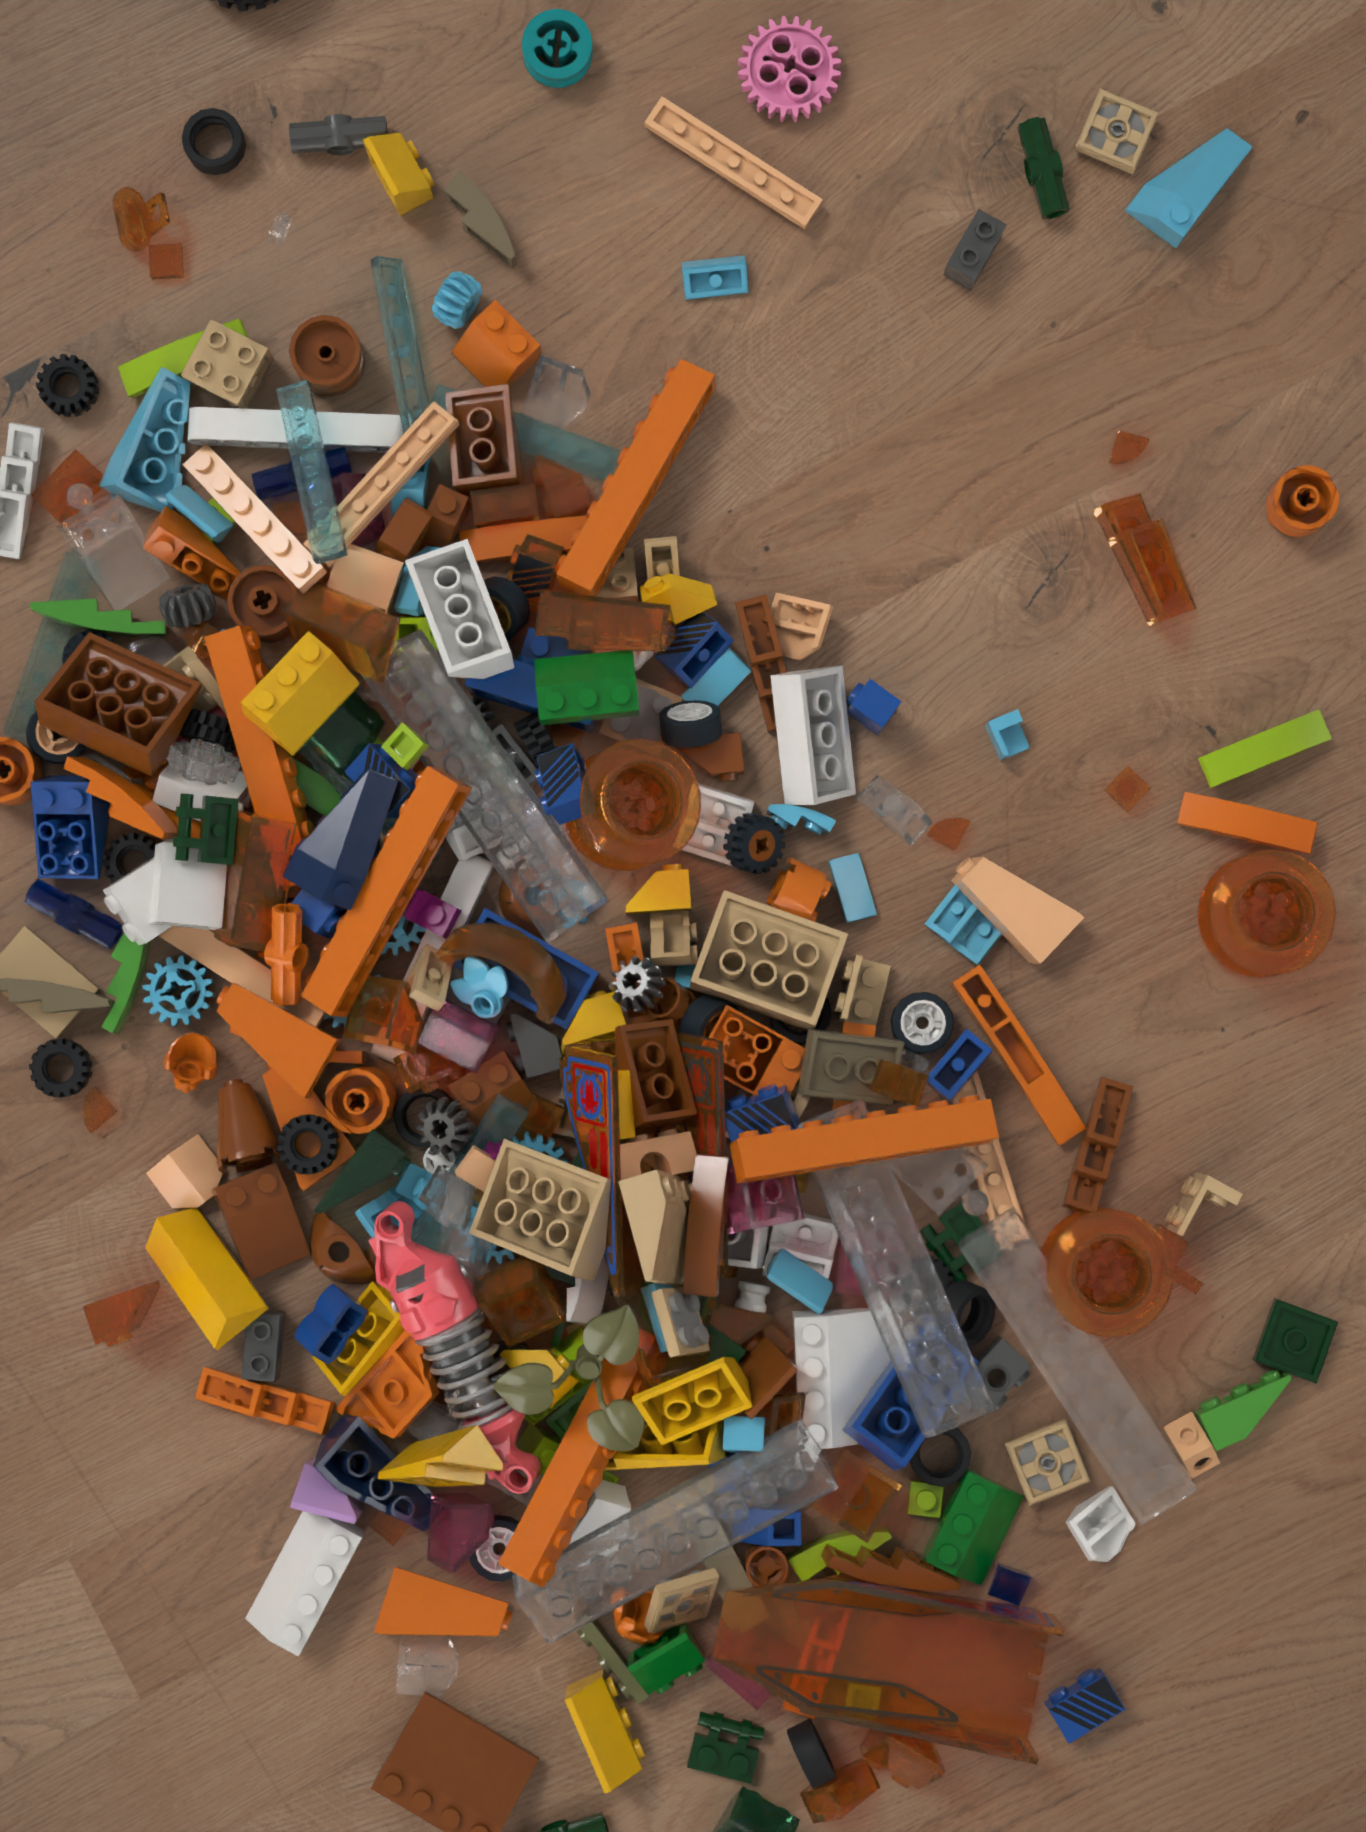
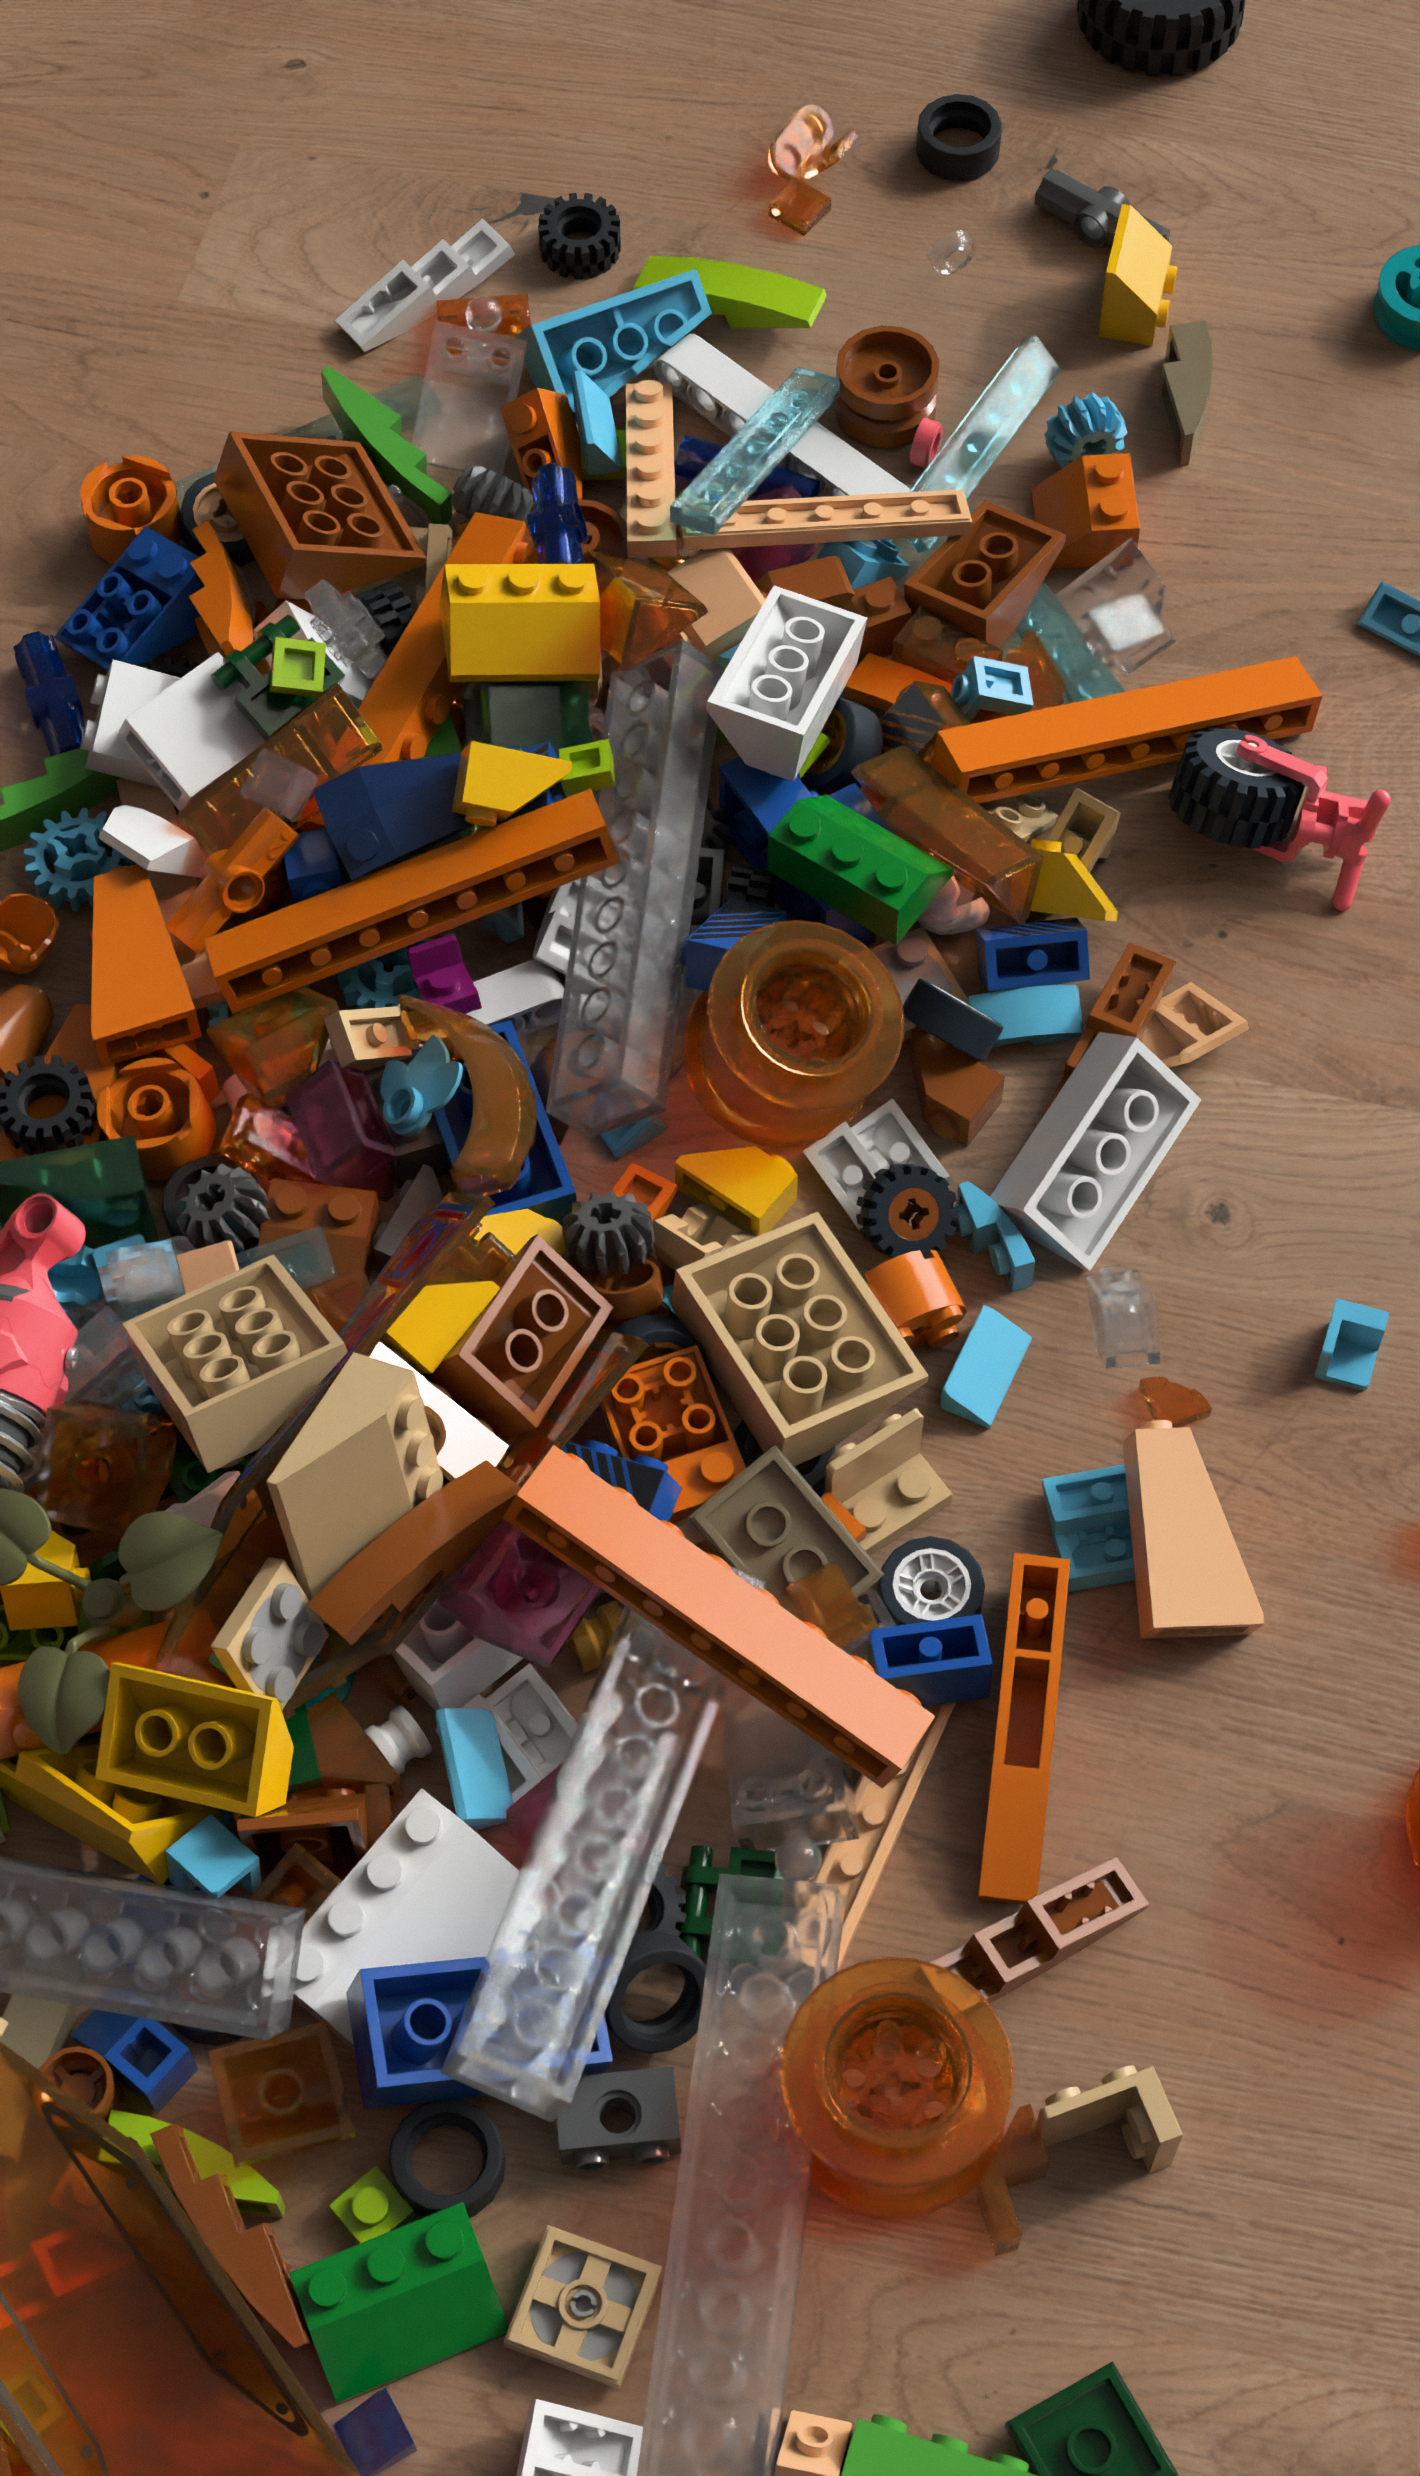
camera: 45 degrees right, 25 degrees down
tan bracket [181,320,274,409] -> none
blue brick [846,679,902,736] -> none
none -> white slope [99,805,207,878]
none -> clear slope [240,748,318,822]
none -> lime plate [269,637,326,698]
none -> yellow slope [452,741,572,826]
none -> clear blue piece [527,462,588,564]
none -> coral tile [910,418,943,469]
none -> medium azure bracket [951,656,1033,725]
none -> clear slope [1080,592,1176,675]
none -> piece [1168,728,1391,911]

